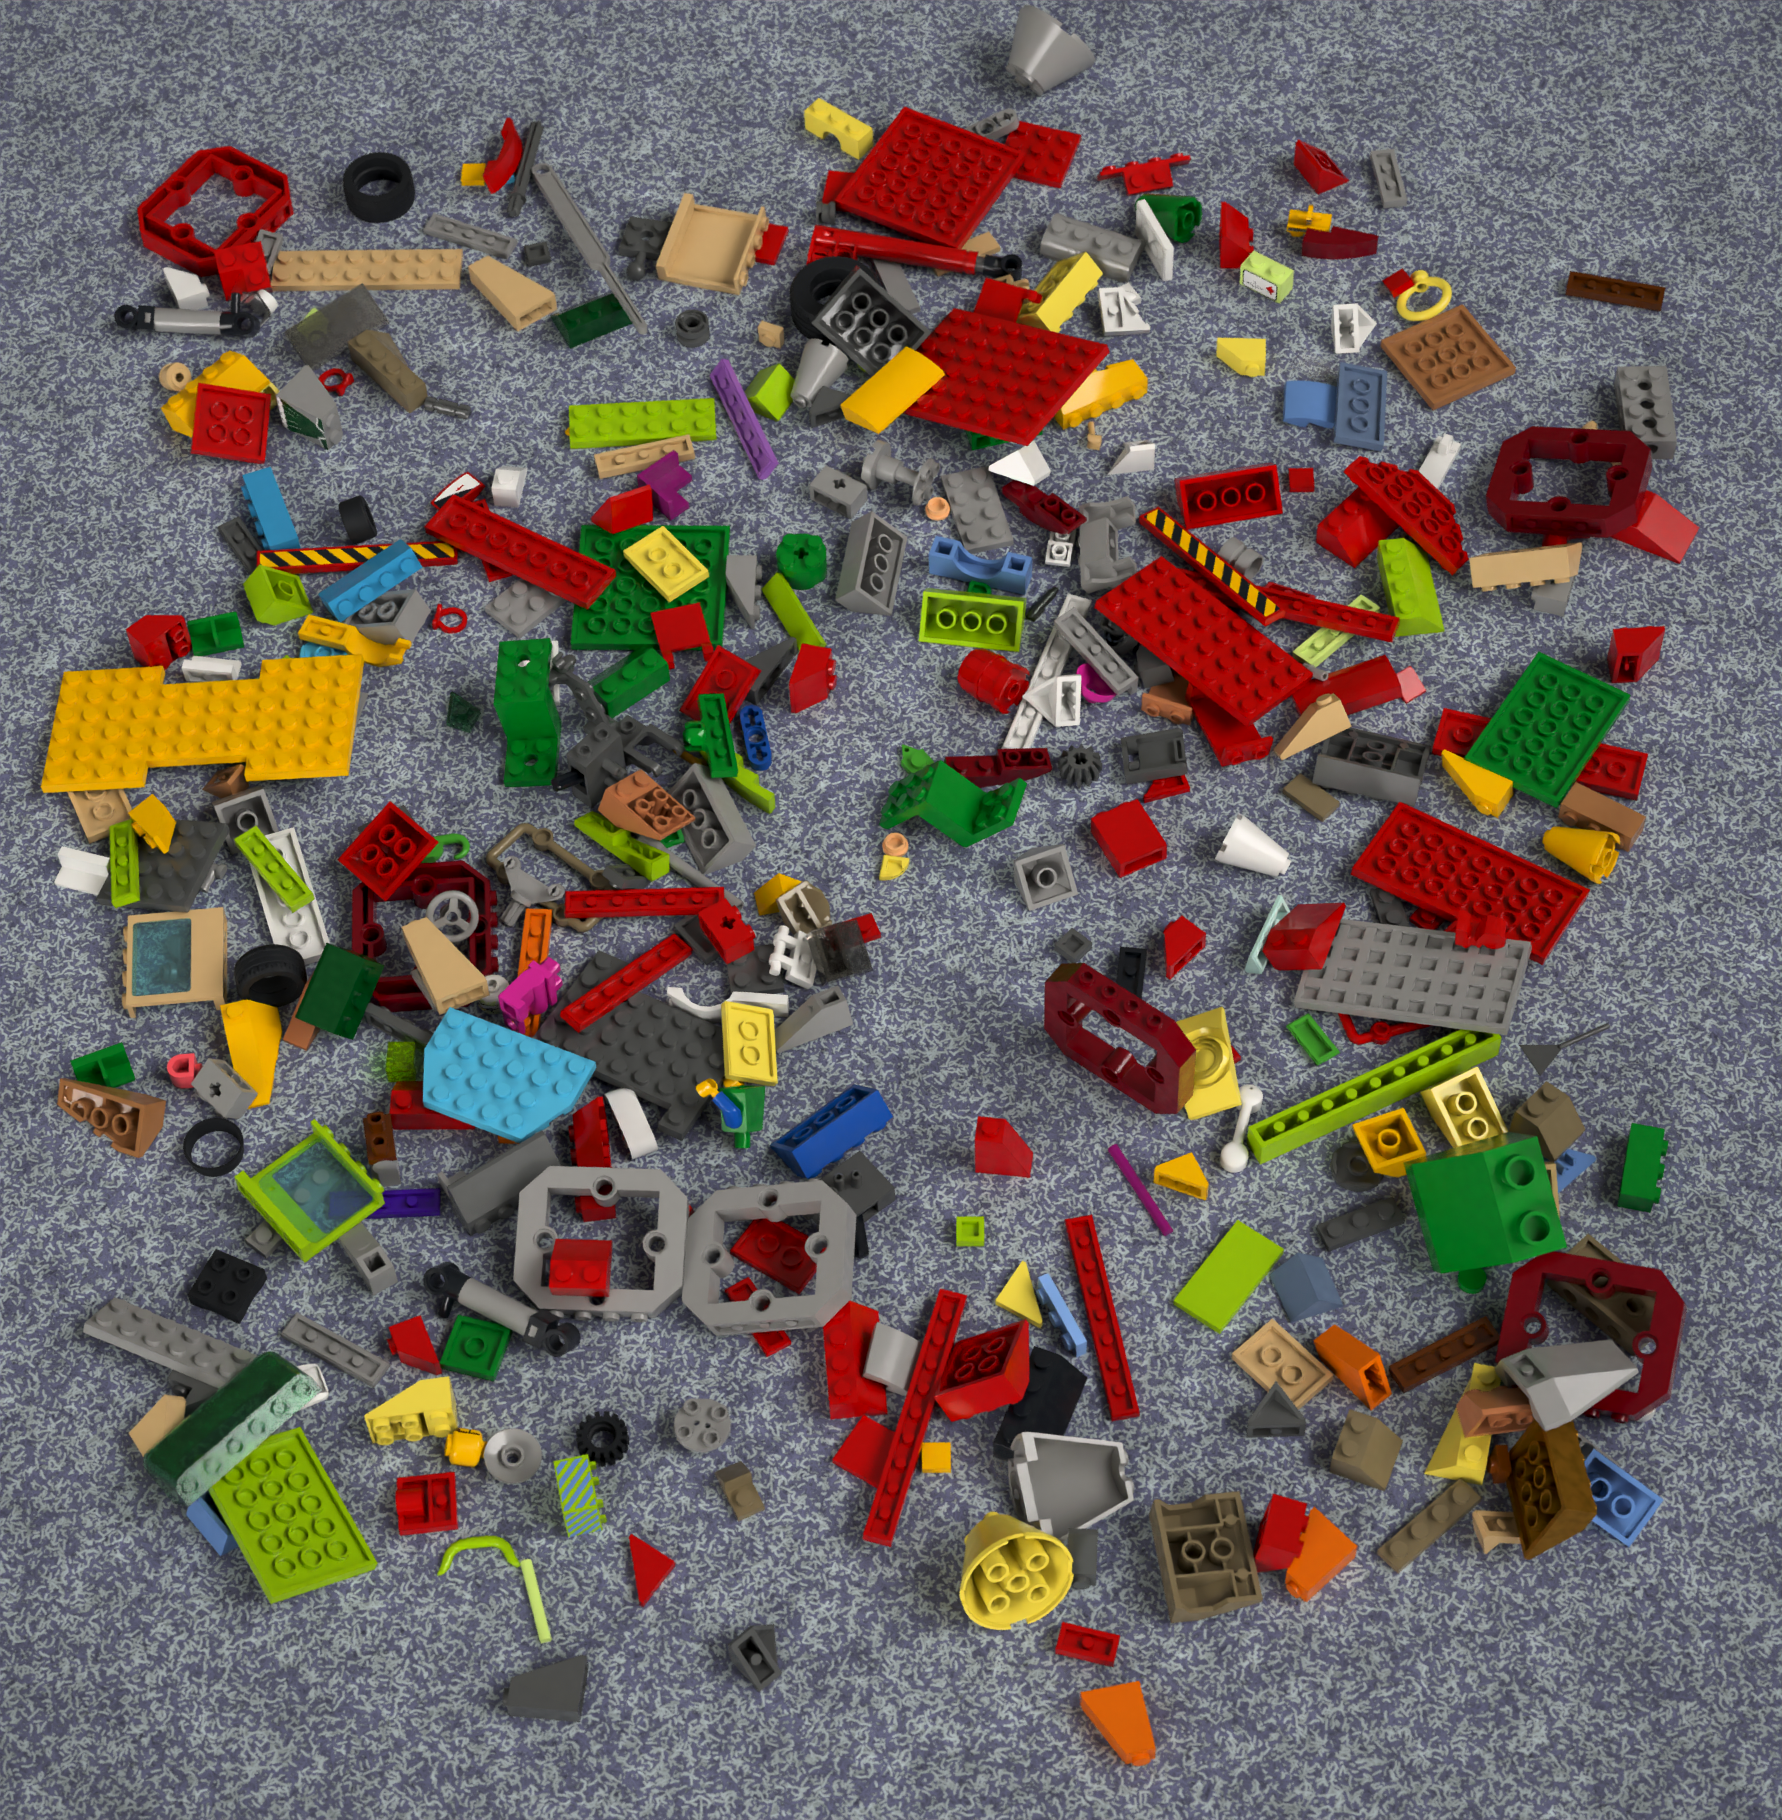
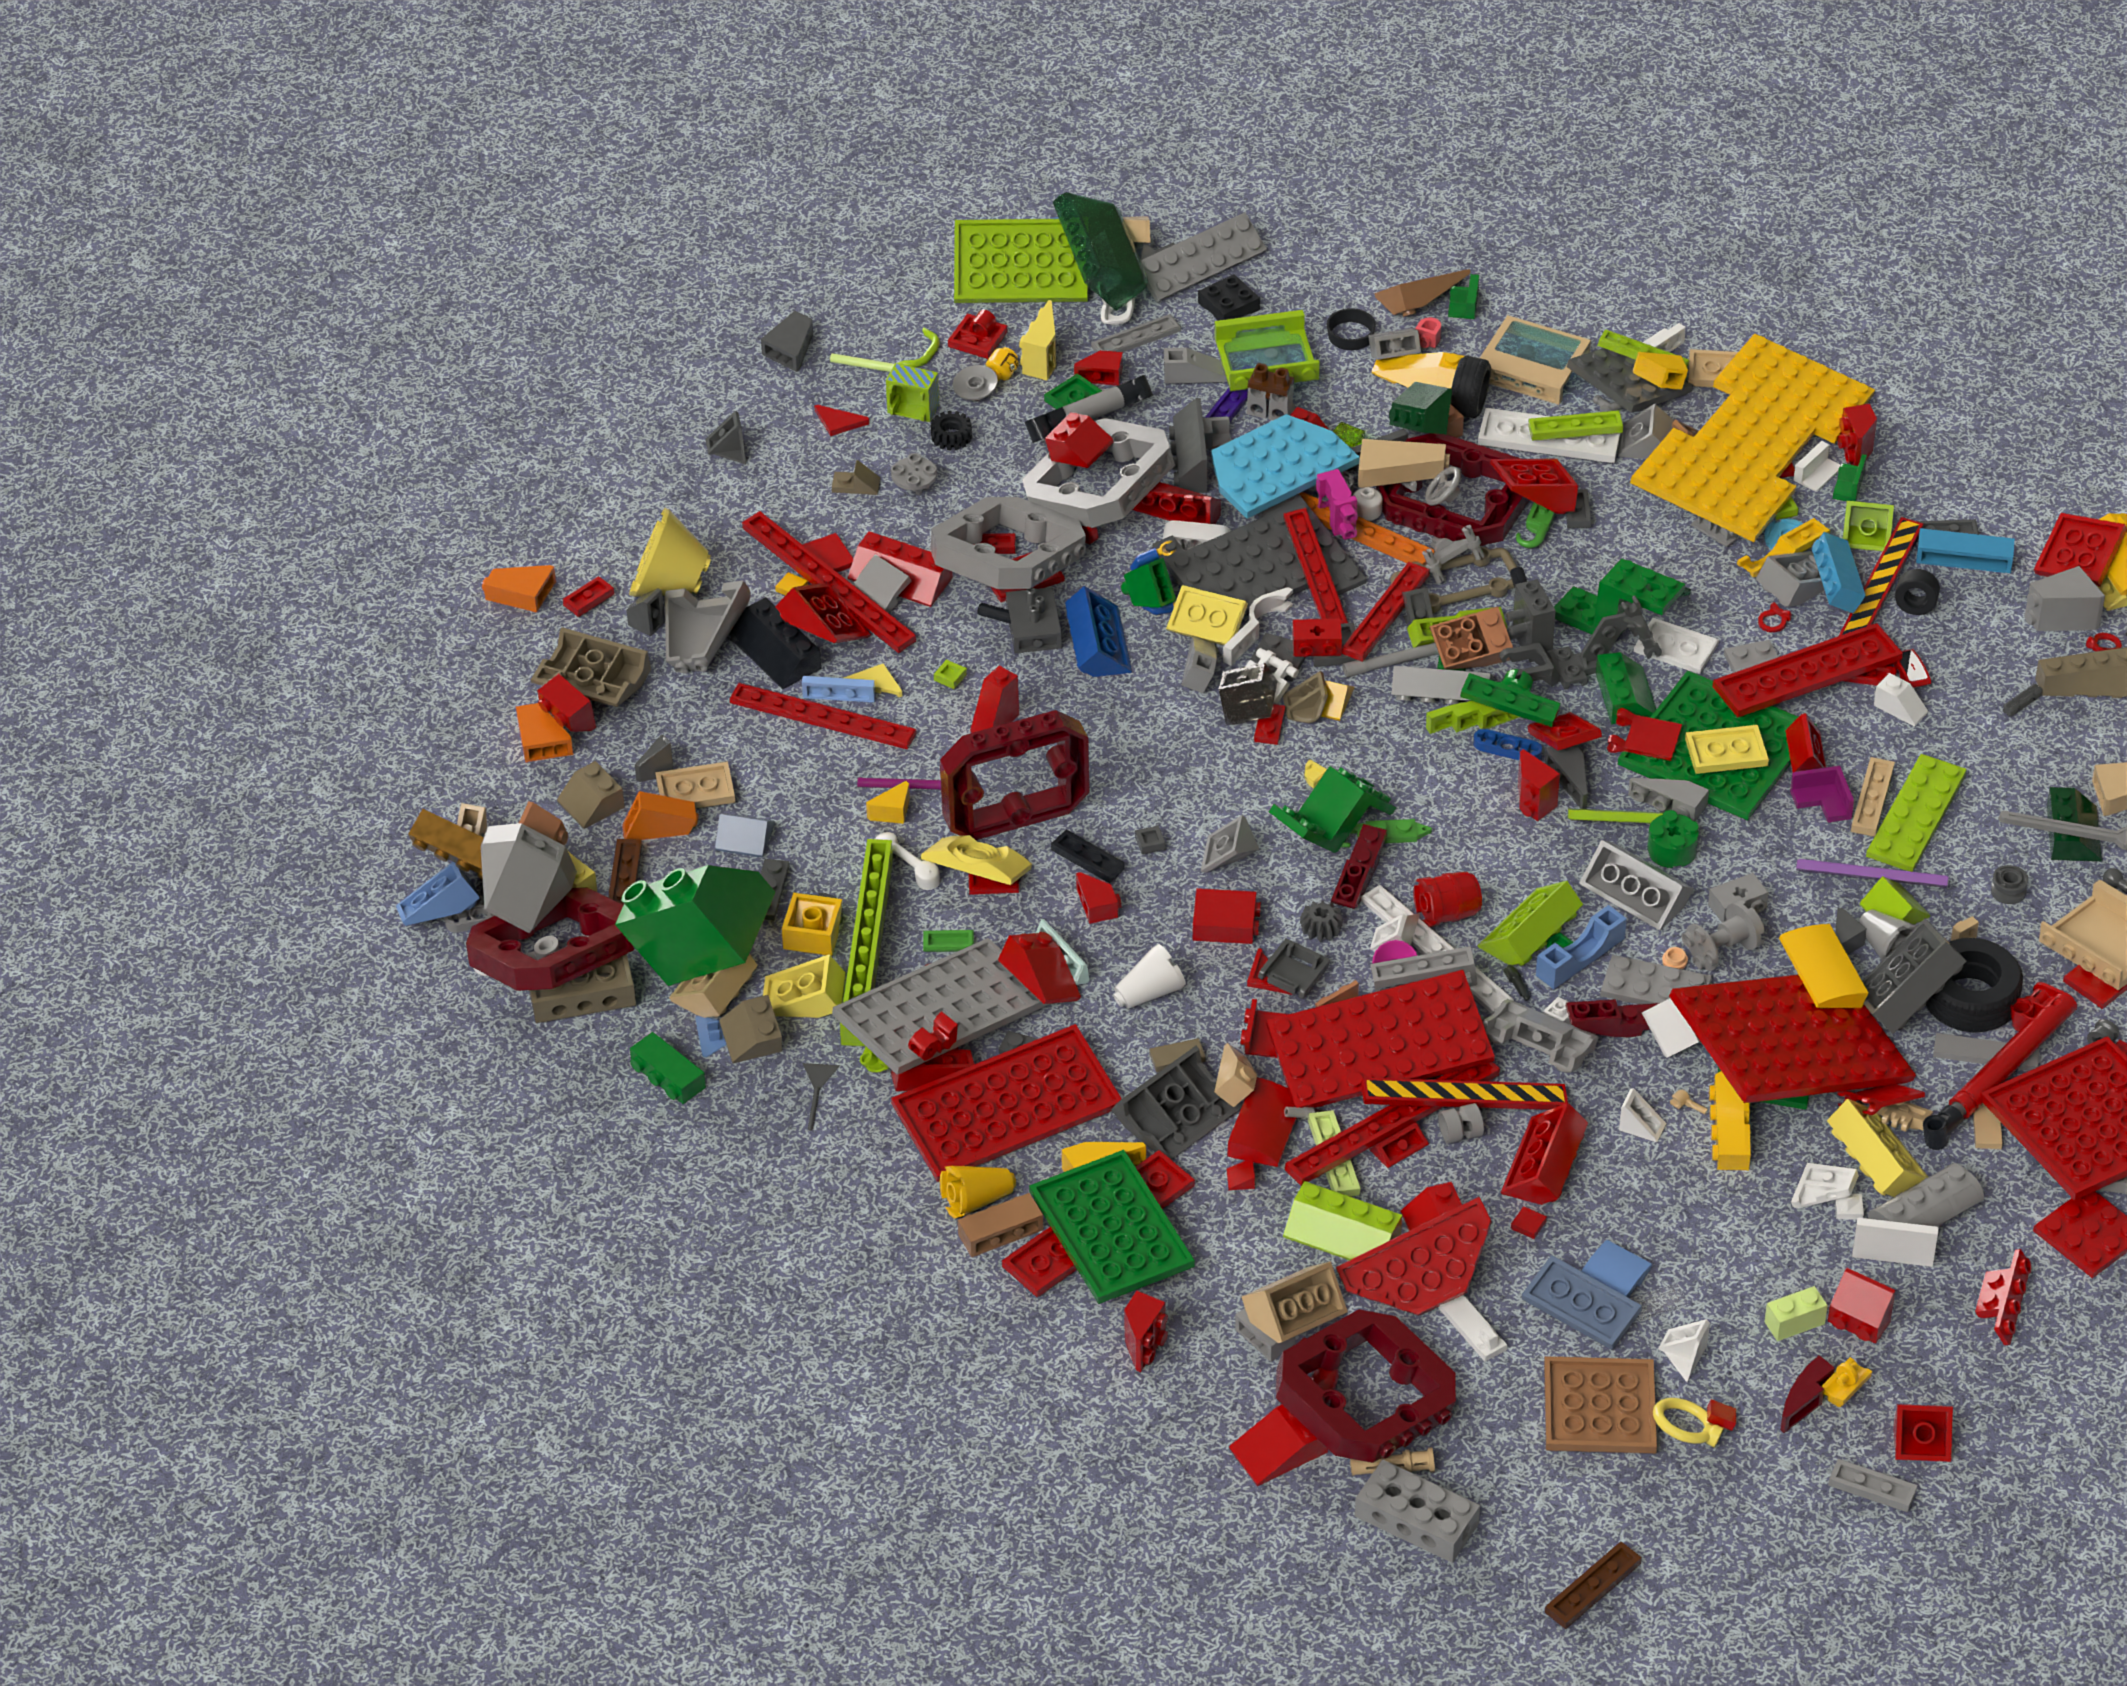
camera: 120 degrees right, 10 degrees down
green cone [1135,194,1202,243] -> none
lime tile [1173,1220,1284,1334] -> none
light yellow slope [1216,338,1266,377] -> none
dark tan plate [1377,1478,1482,1574] -> none

